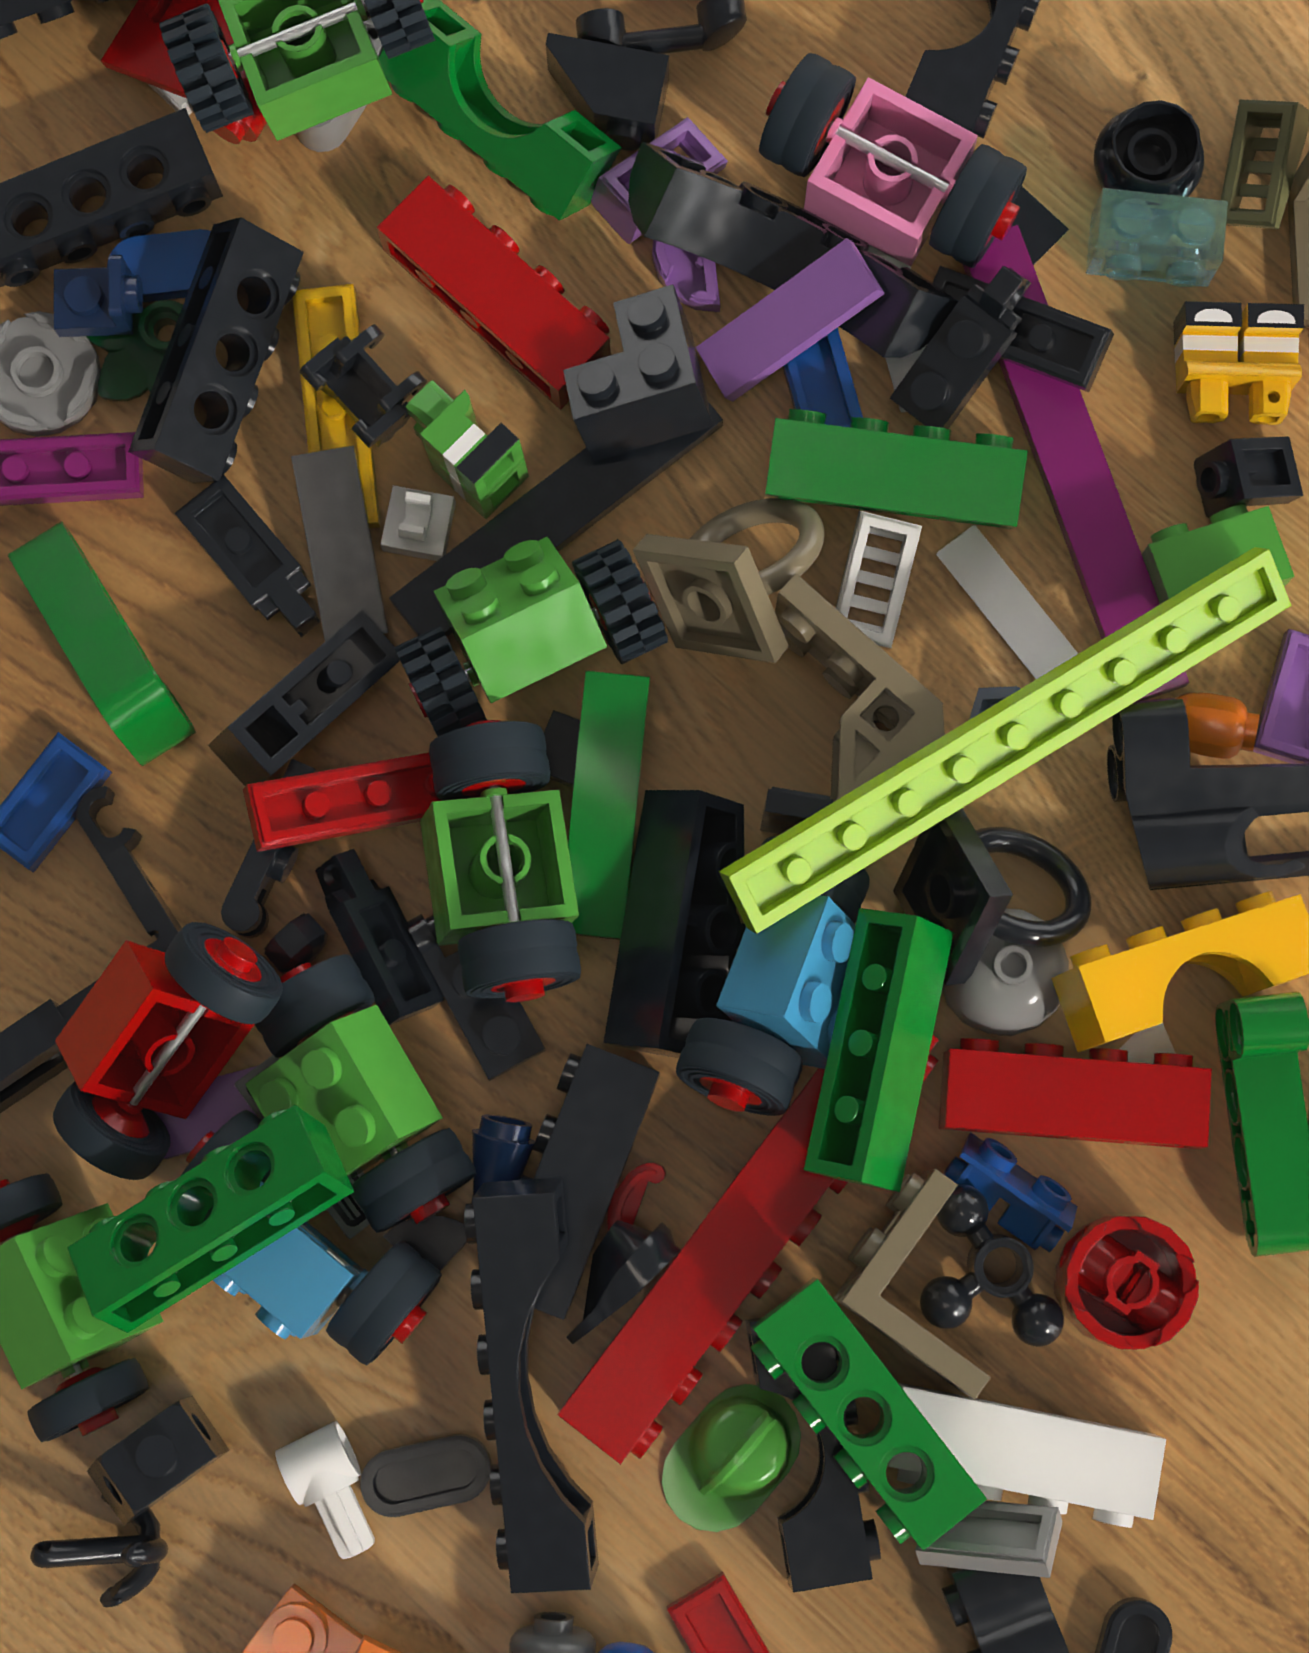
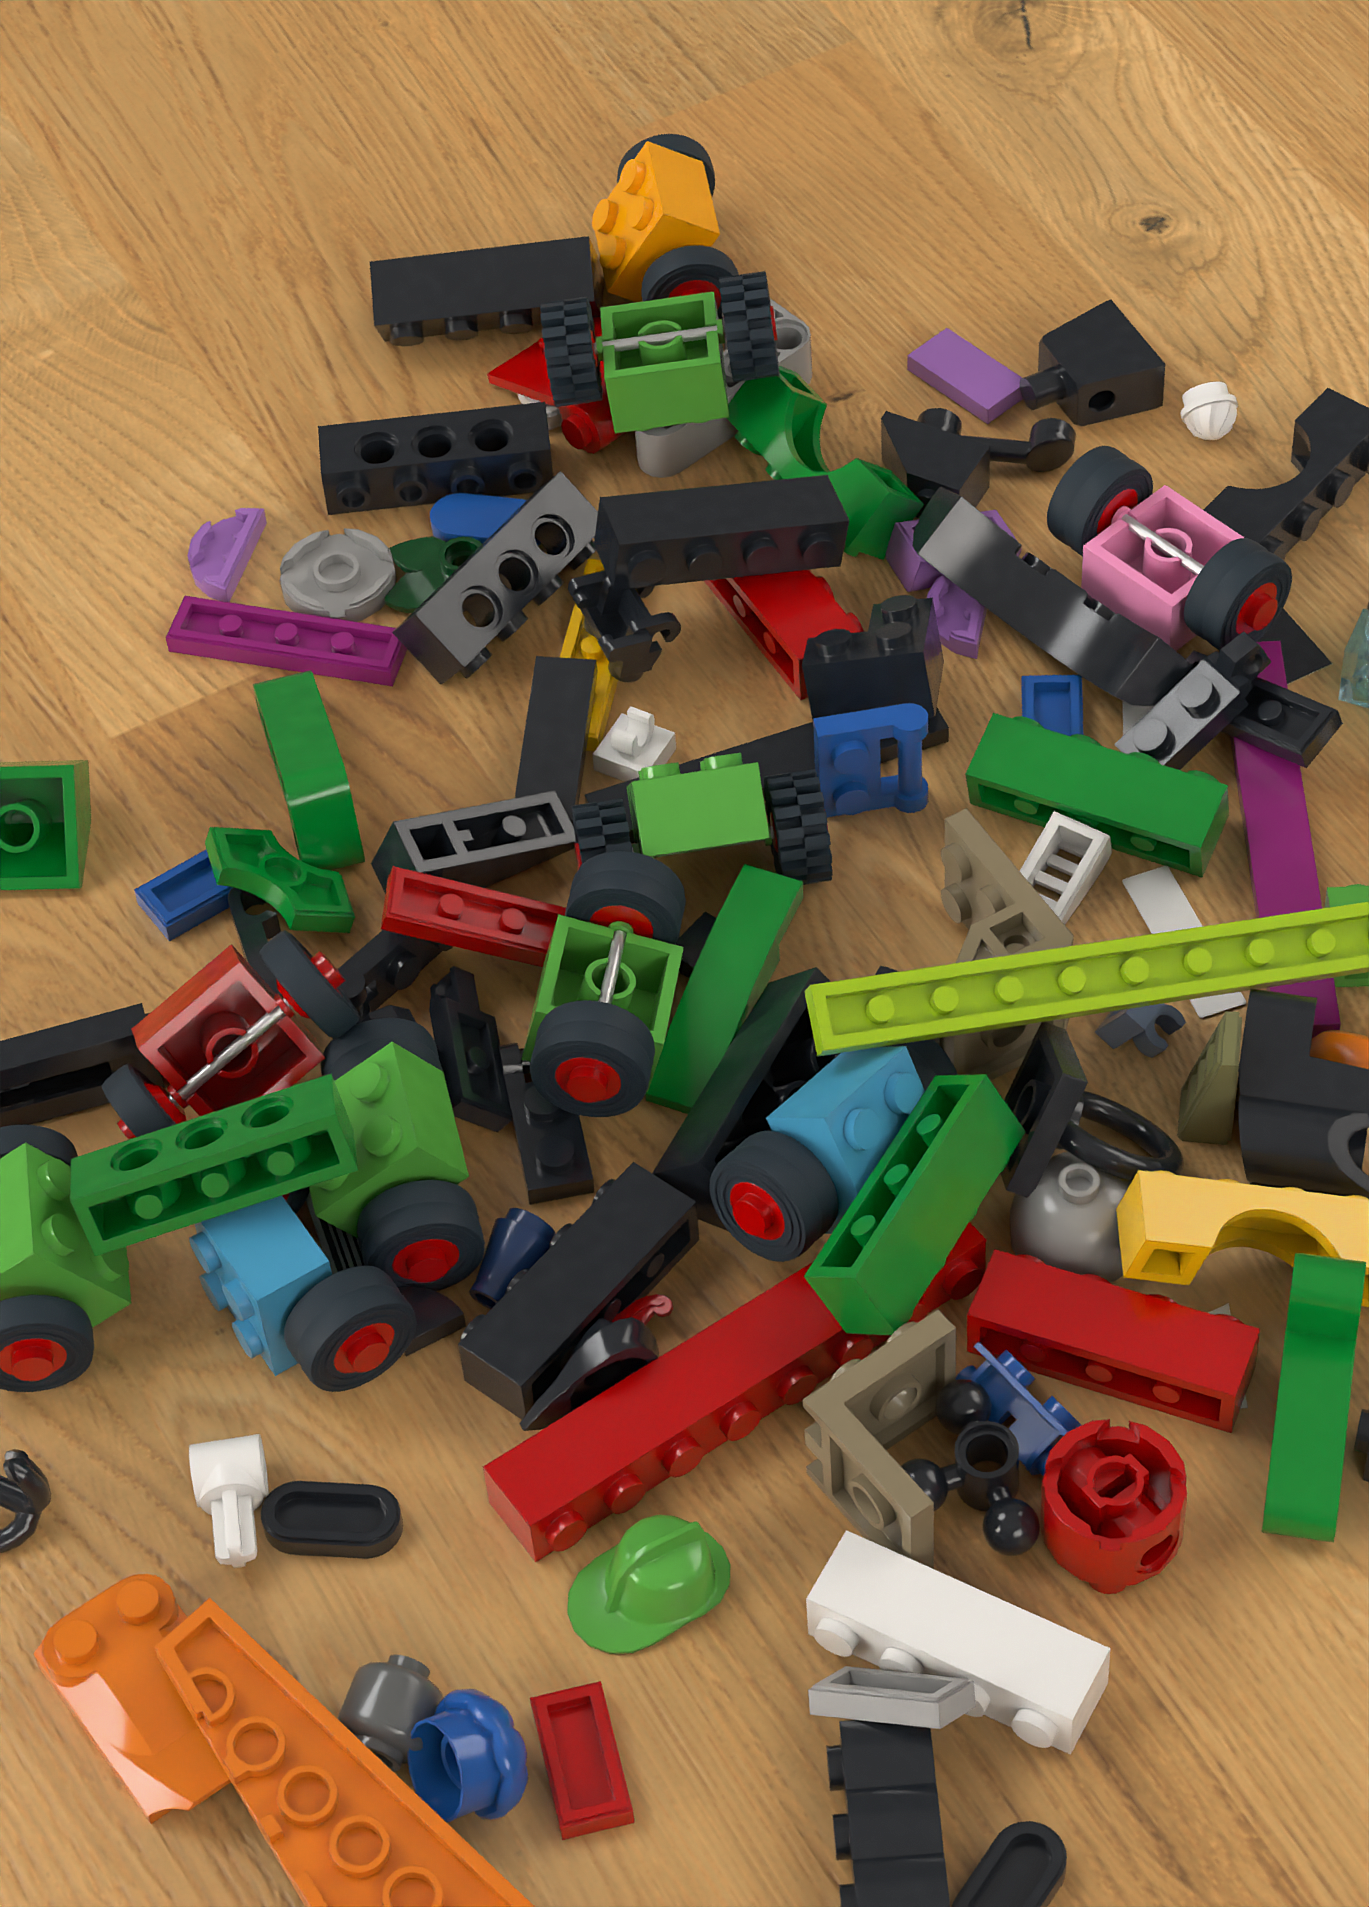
camera: 20 degrees right, 30 degrees down
dark blue bracket [54,255,143,337] -> none
black torso [87,1396,229,1526] -> none
black hinge [175,474,321,638] -> none
bright green hips [406,380,529,519] -> none
black arch [464,1177,599,1593] -> none
dark tan tile [633,498,825,663] -> none
medium lavender tile [695,238,885,402] -> none
black arch [745,1317,881,1593] -> none
green brick [750,1277,987,1551] -> none
none -> green tile [205,827,355,933]
none -> black brick [594,475,849,590]
none -> blue plate [813,703,928,818]
none -> olive slope [1177,1011,1242,1145]

